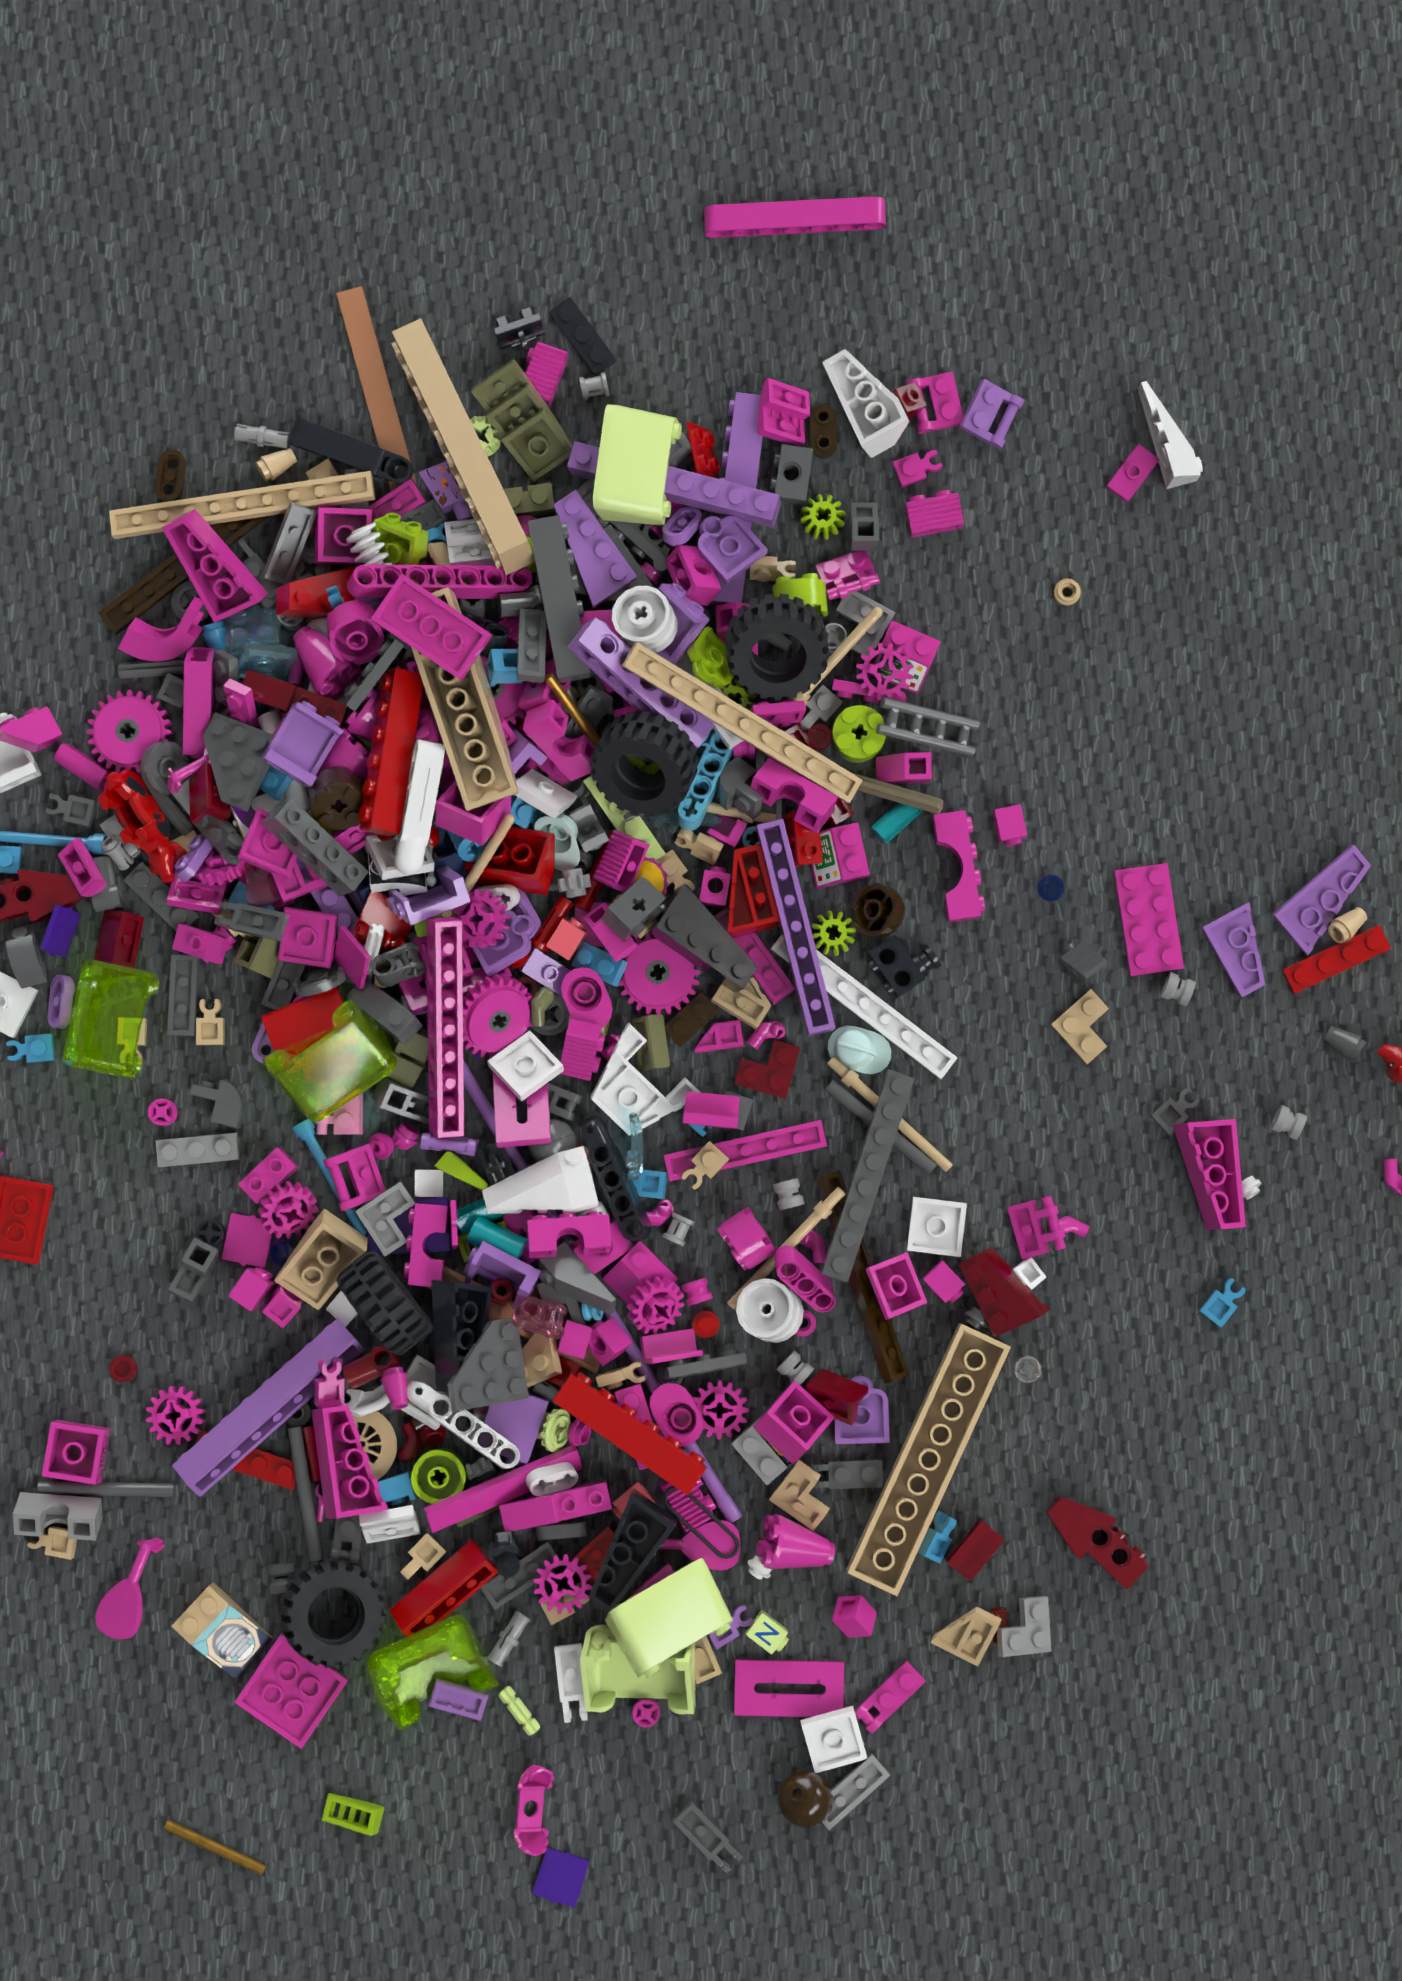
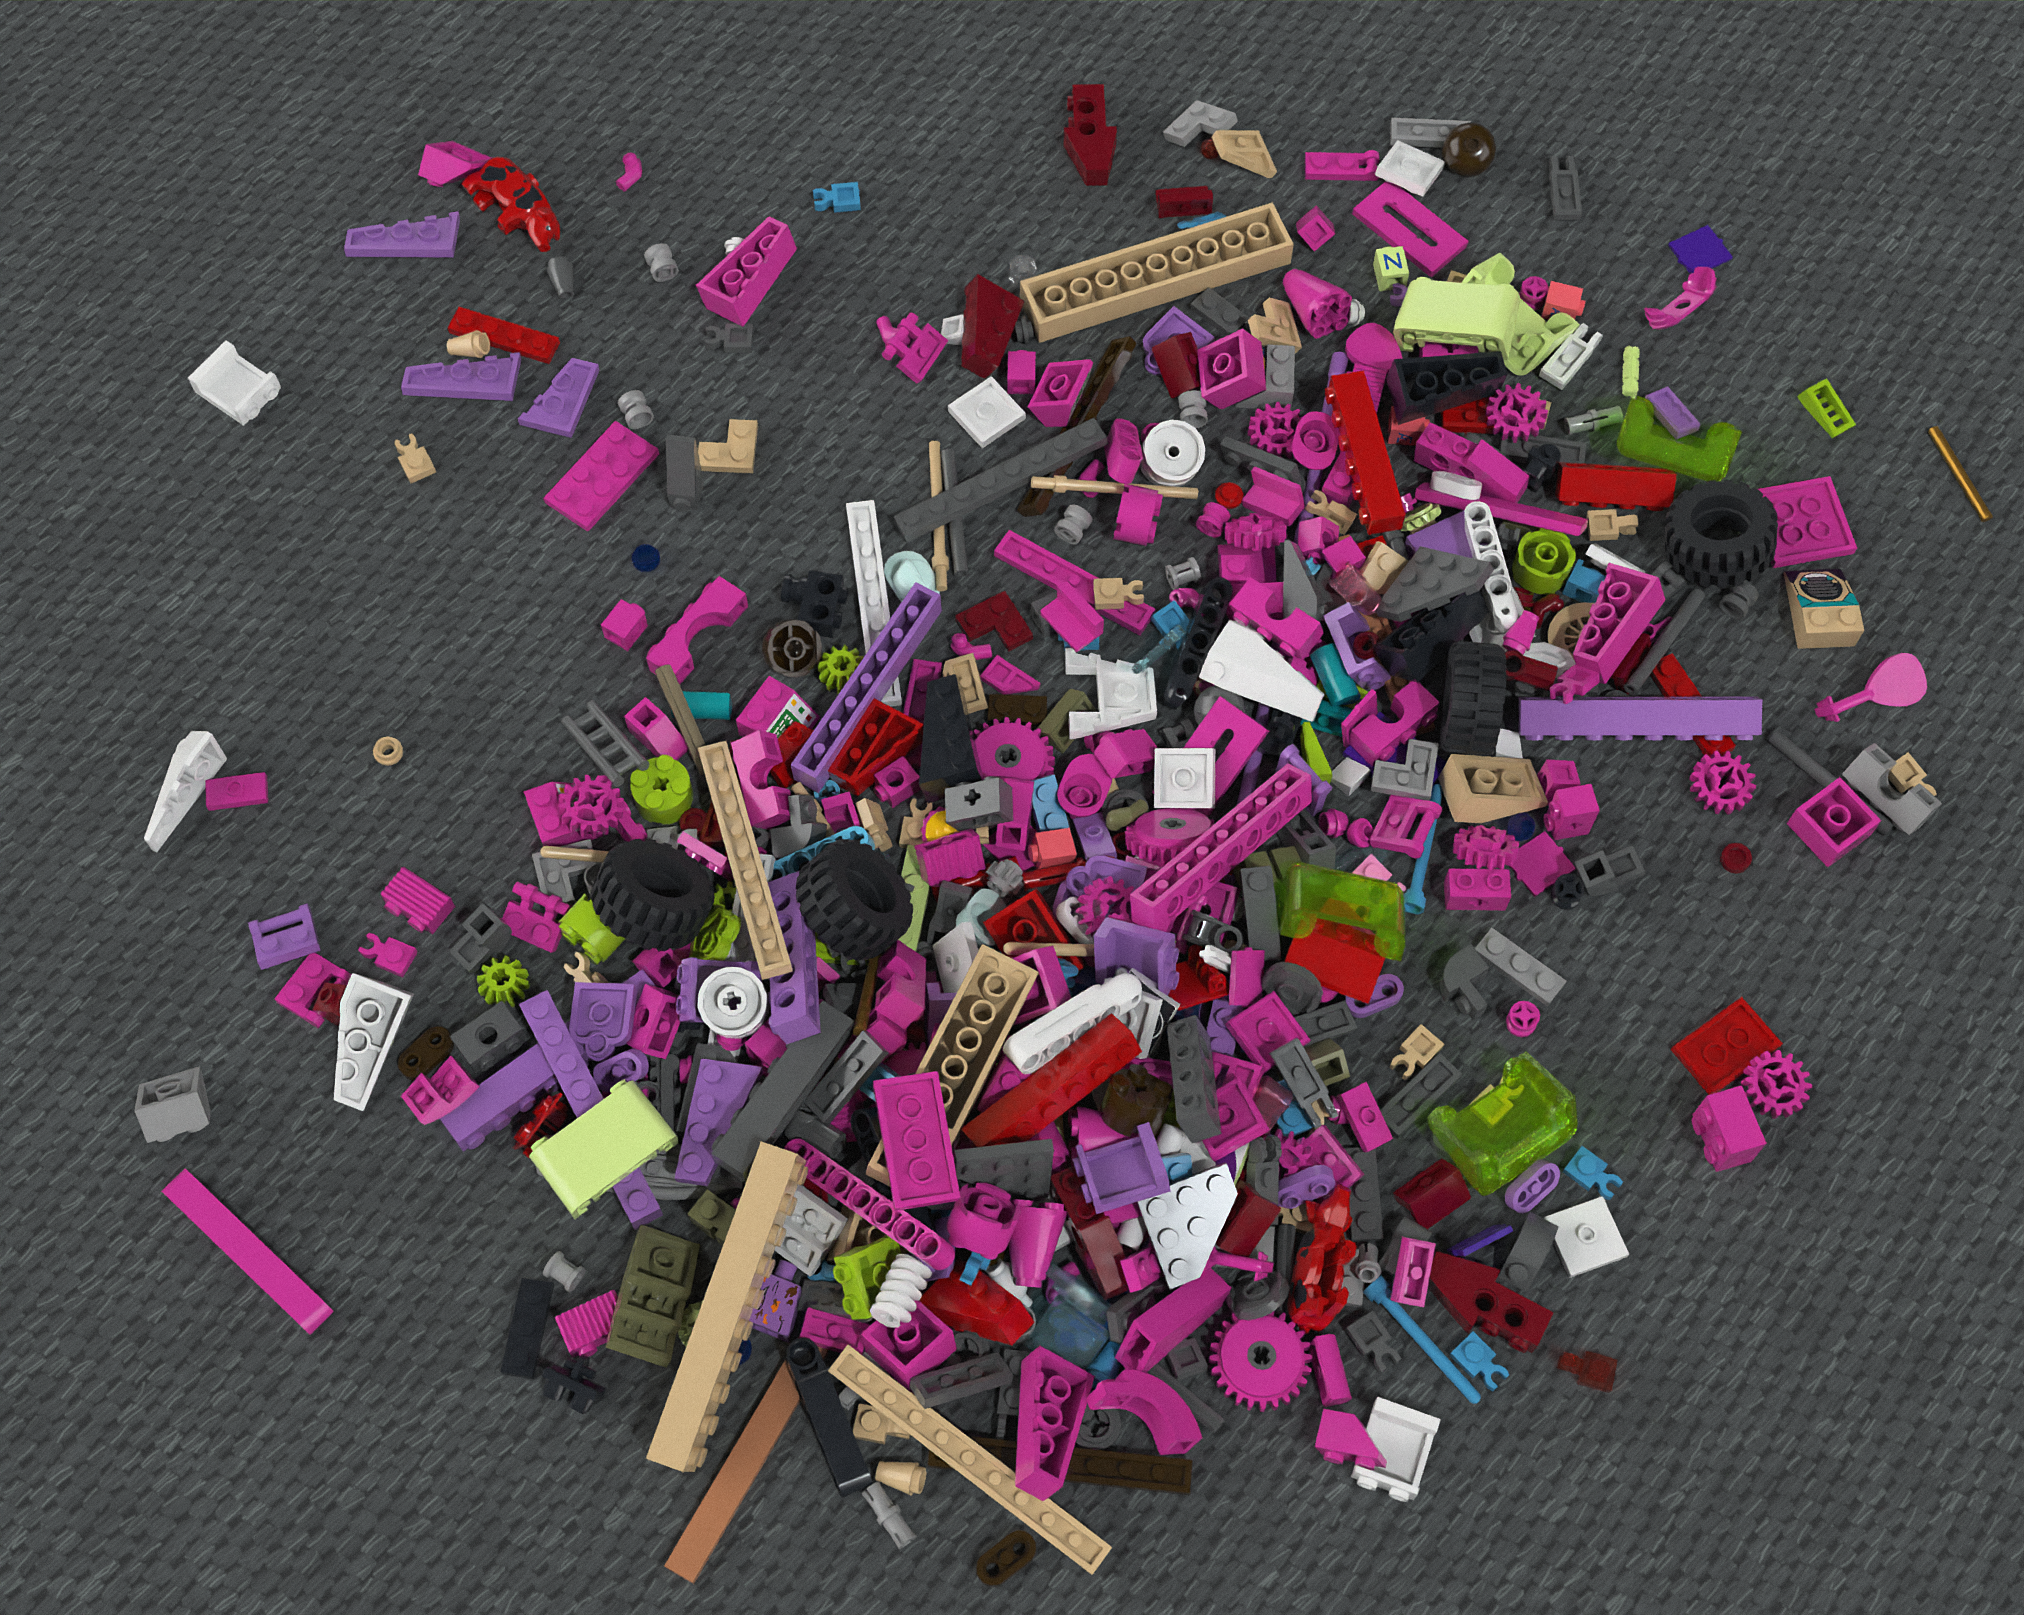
camera: 135 degrees left, 20 degrees down
black piece [663,1486,740,1559] -> none
none -> light grey slope [135,1066,211,1143]
none -> tan plate [395,434,436,484]
none -> coral brick [1541,281,1586,320]

